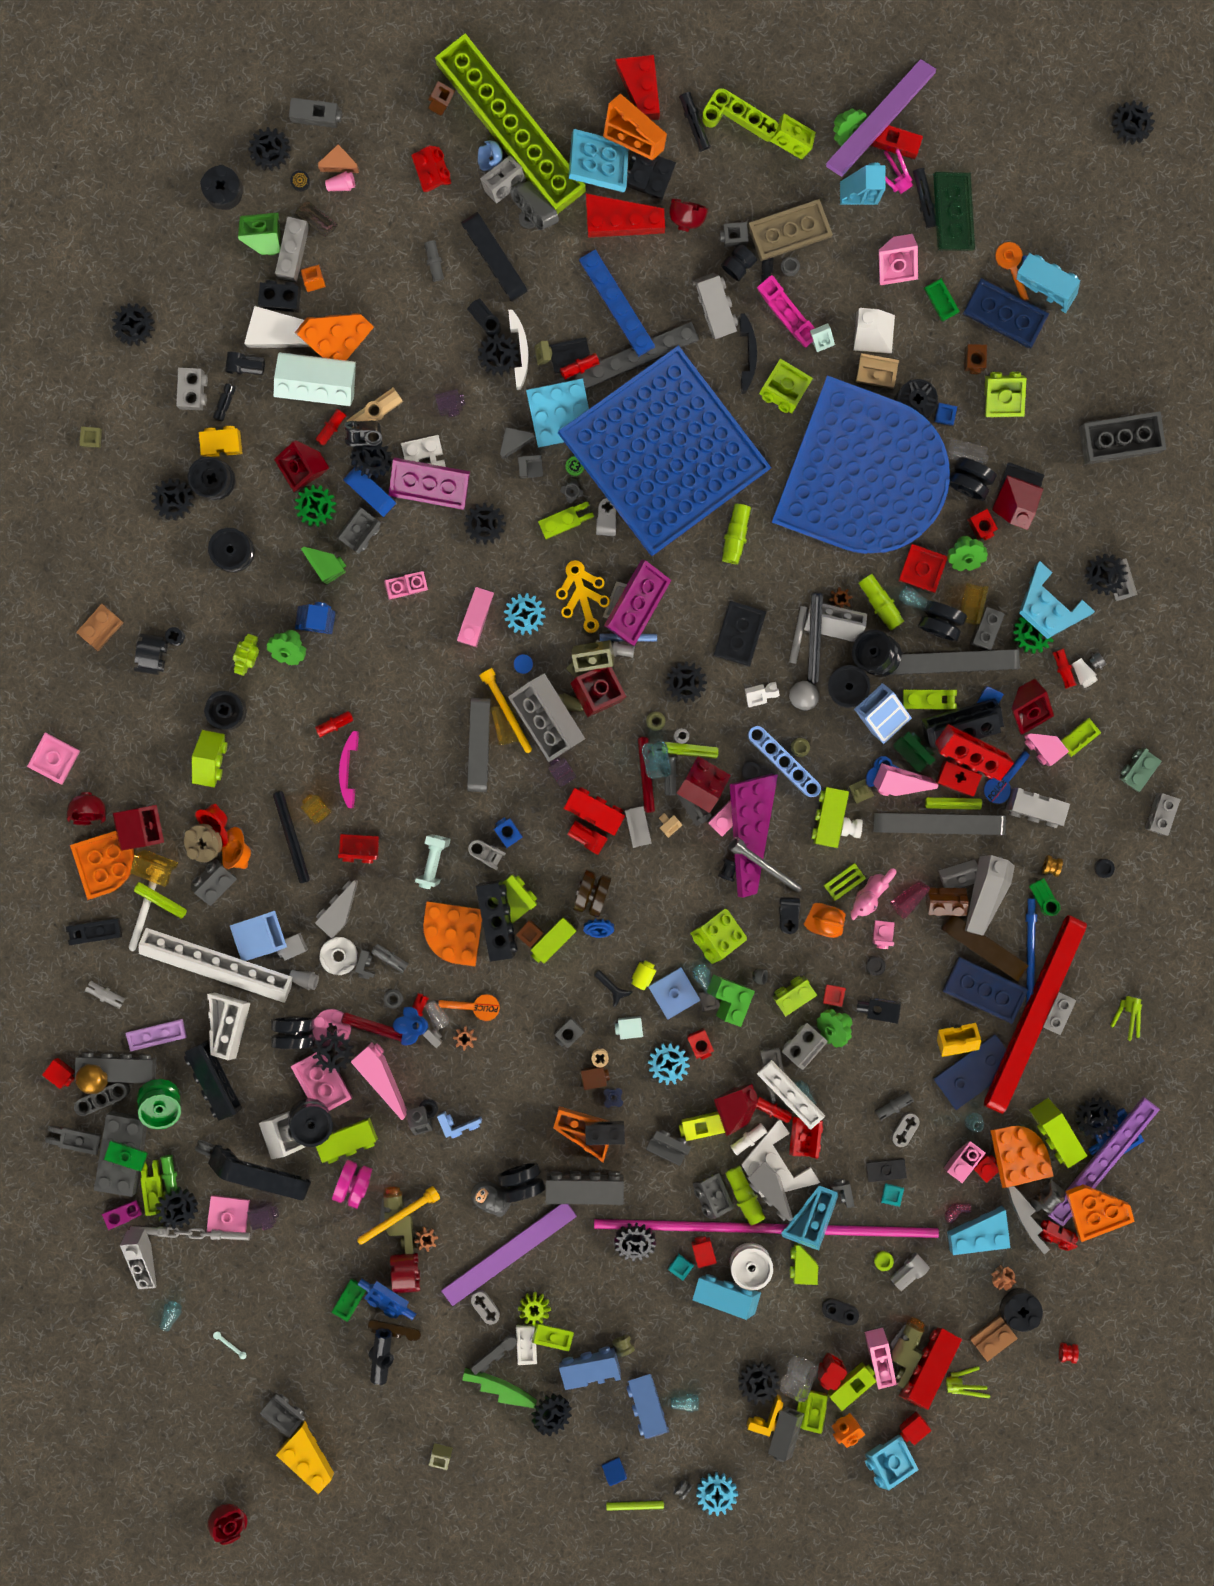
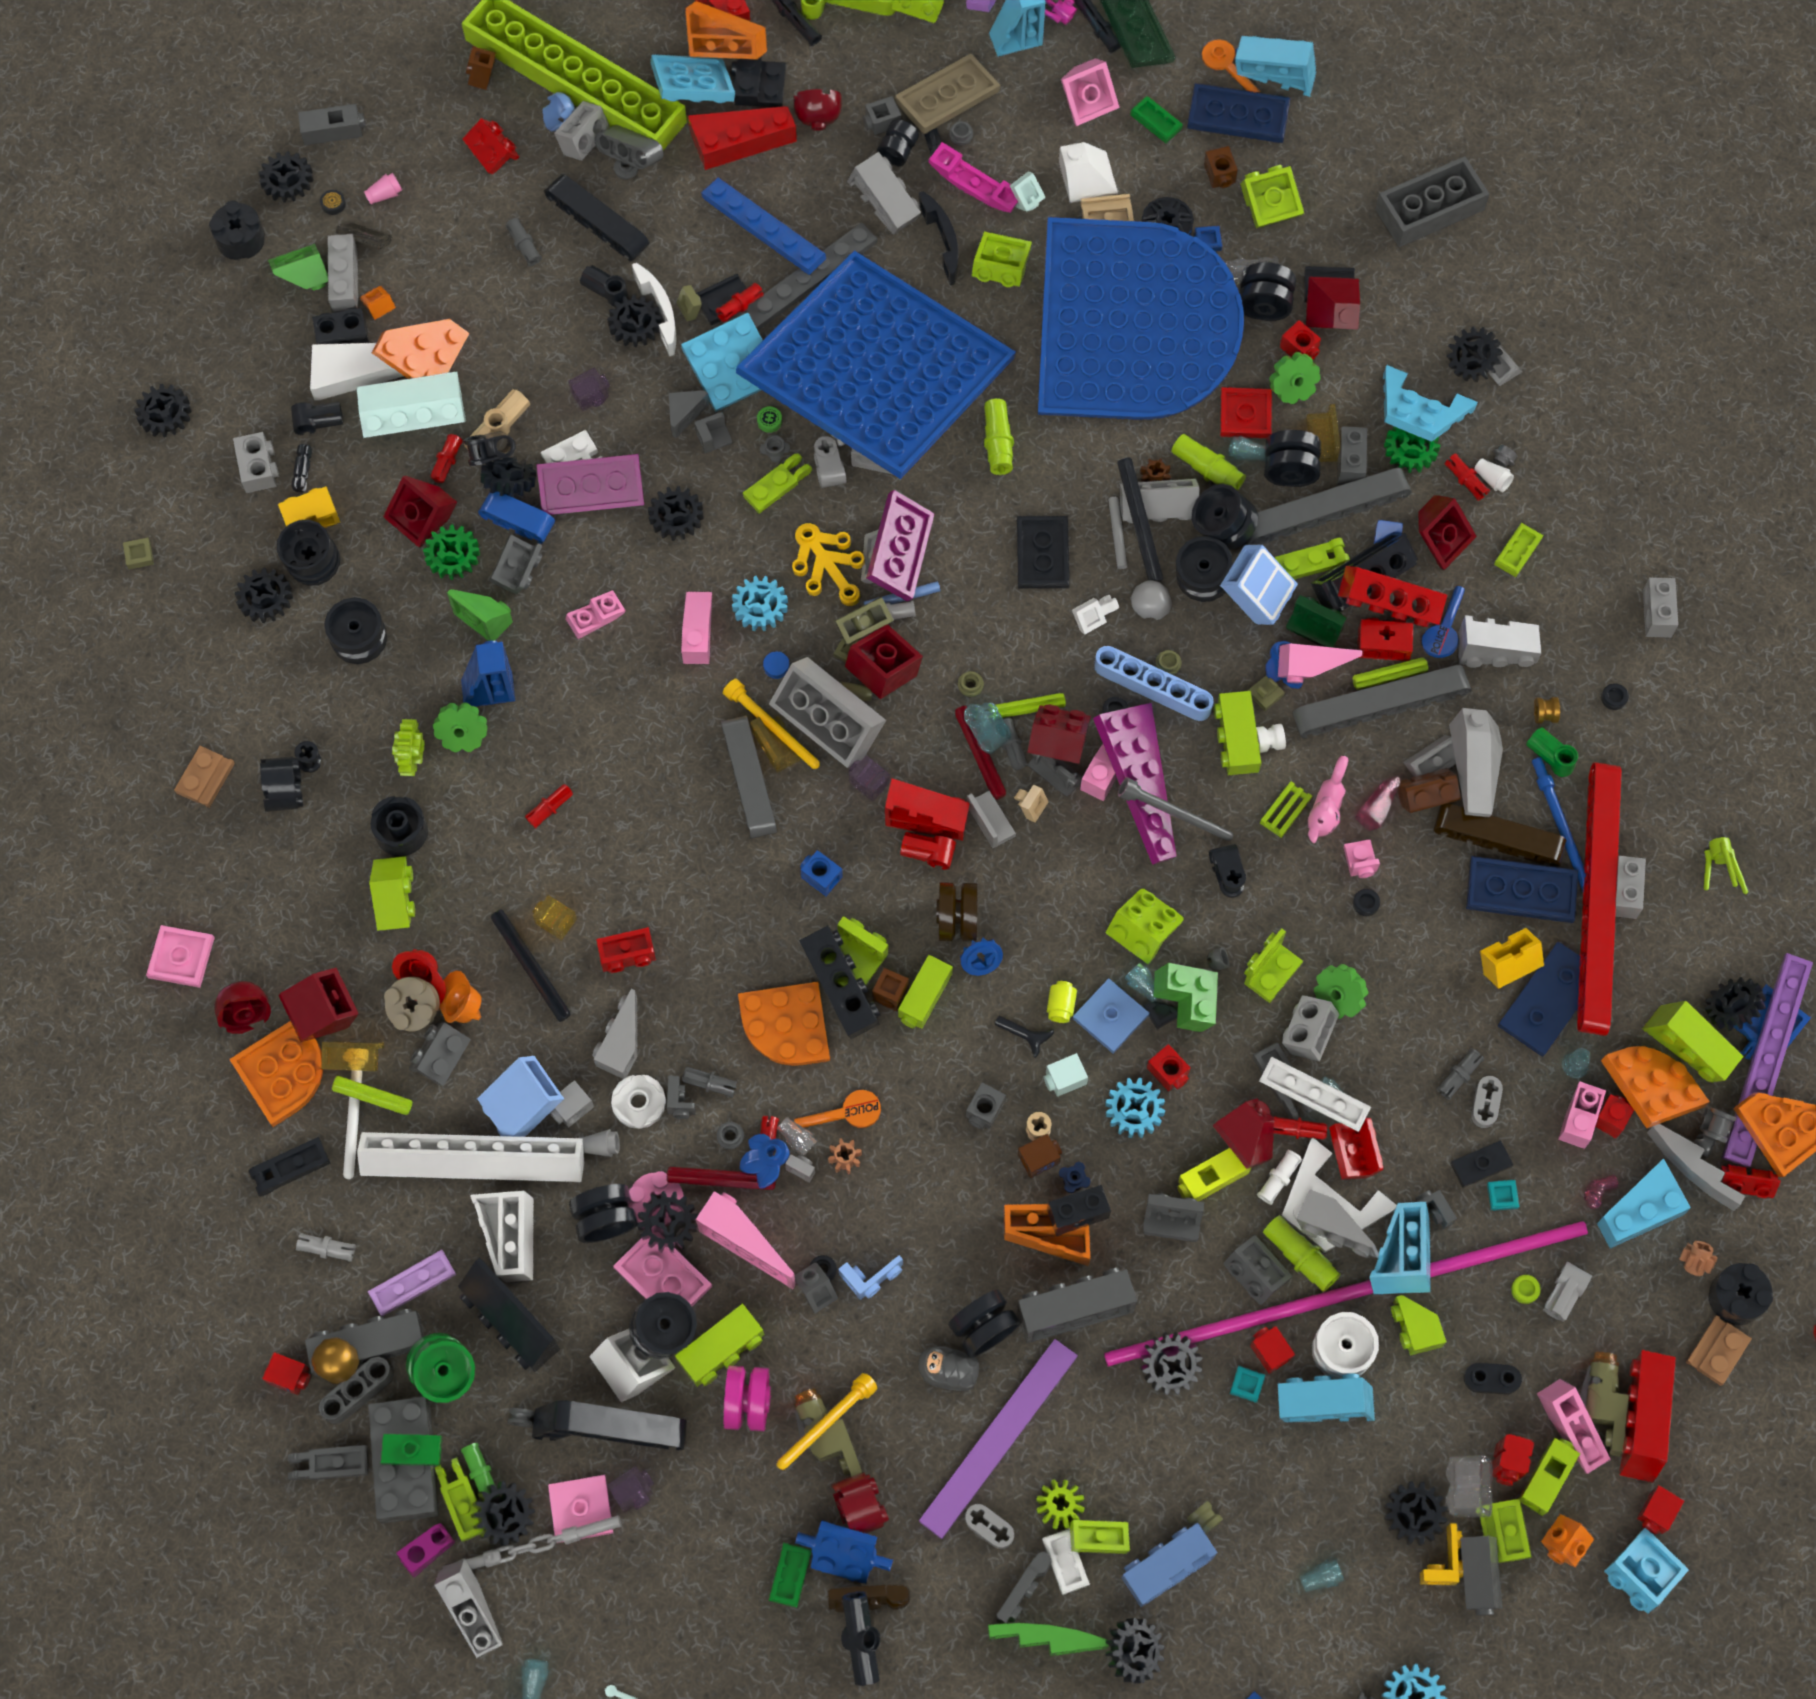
camera: 20 degrees left, 20 degrees down
nougat slope [318,144,359,173] -> none
dark pink slope [339,731,359,808] -> none
nougat gear [413,1227,438,1252] -> none
light aqua fence [415,834,451,889] -> none
light grey piece [468,839,506,870] -> none
medium blue wedge [626,1374,670,1439] -> none
black gear [665,661,707,703] -> none
light grey pin [674,728,689,744] -> none
black bush [718,858,736,882] -> none
orange piece [804,903,846,938] -> none
red plate [822,984,846,1007] -> none
black torso [857,997,901,1024] -> none
lime plant [946,1366,990,1398] -> none
bright pink slope [1024,734,1069,766] -> none
sand green bracket [1120,748,1162,792] -> none

